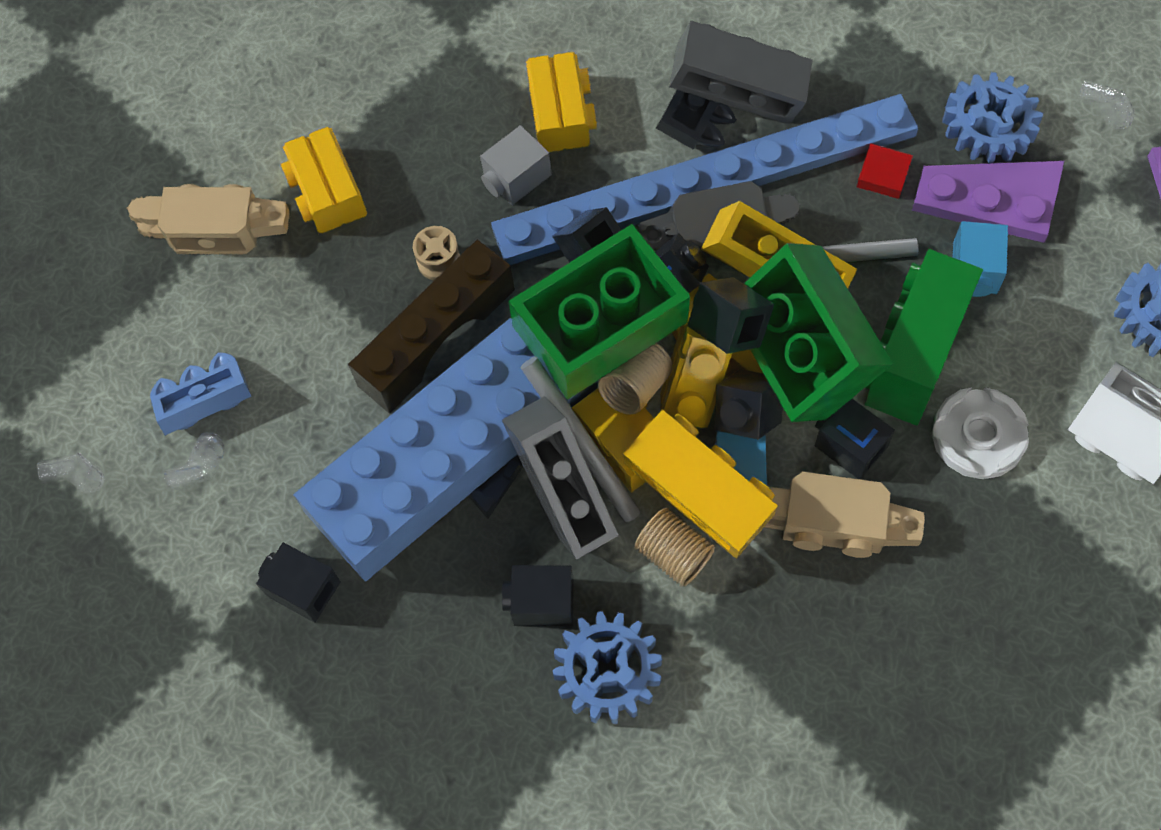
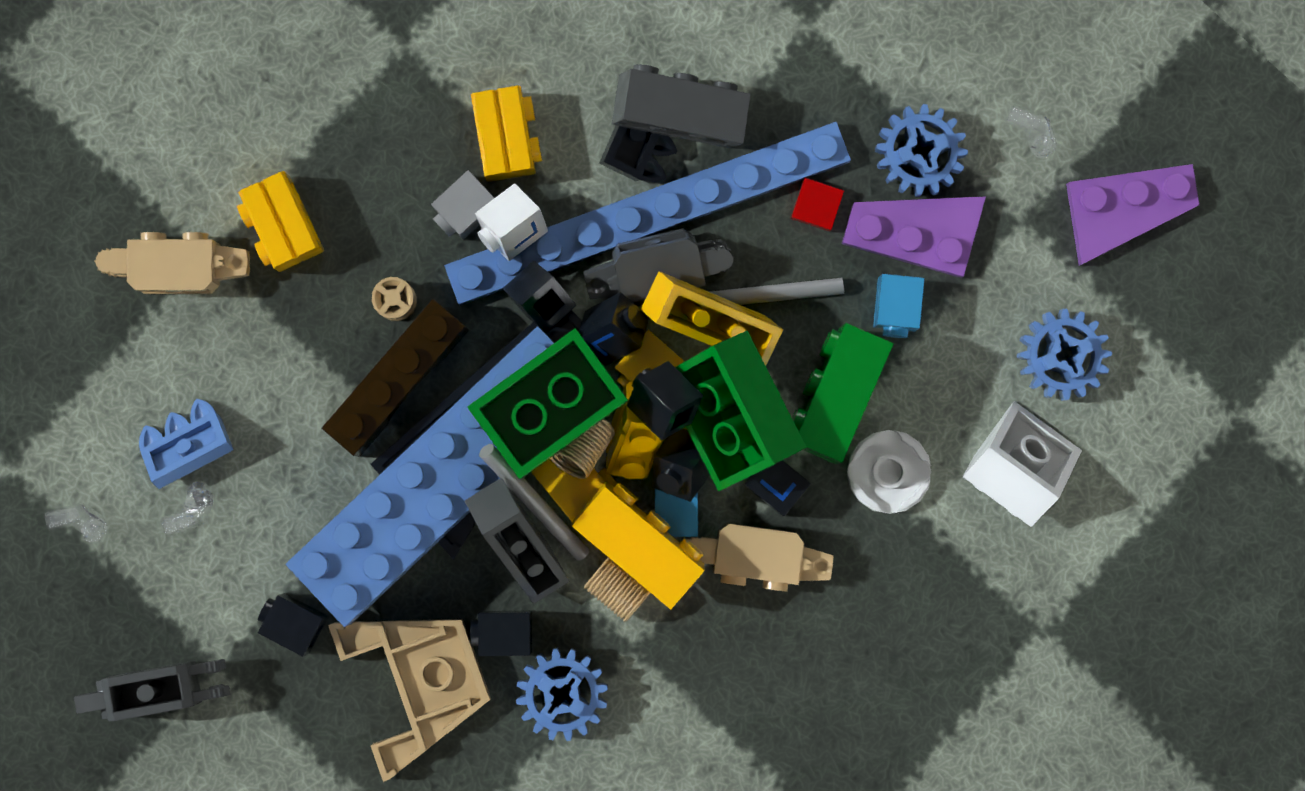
camera: 10 degrees left, 20 degrees up
none -> dark grey hinge [74,659,231,722]
none -> tan wing [328,619,491,782]
none -> white brick [475,183,548,261]

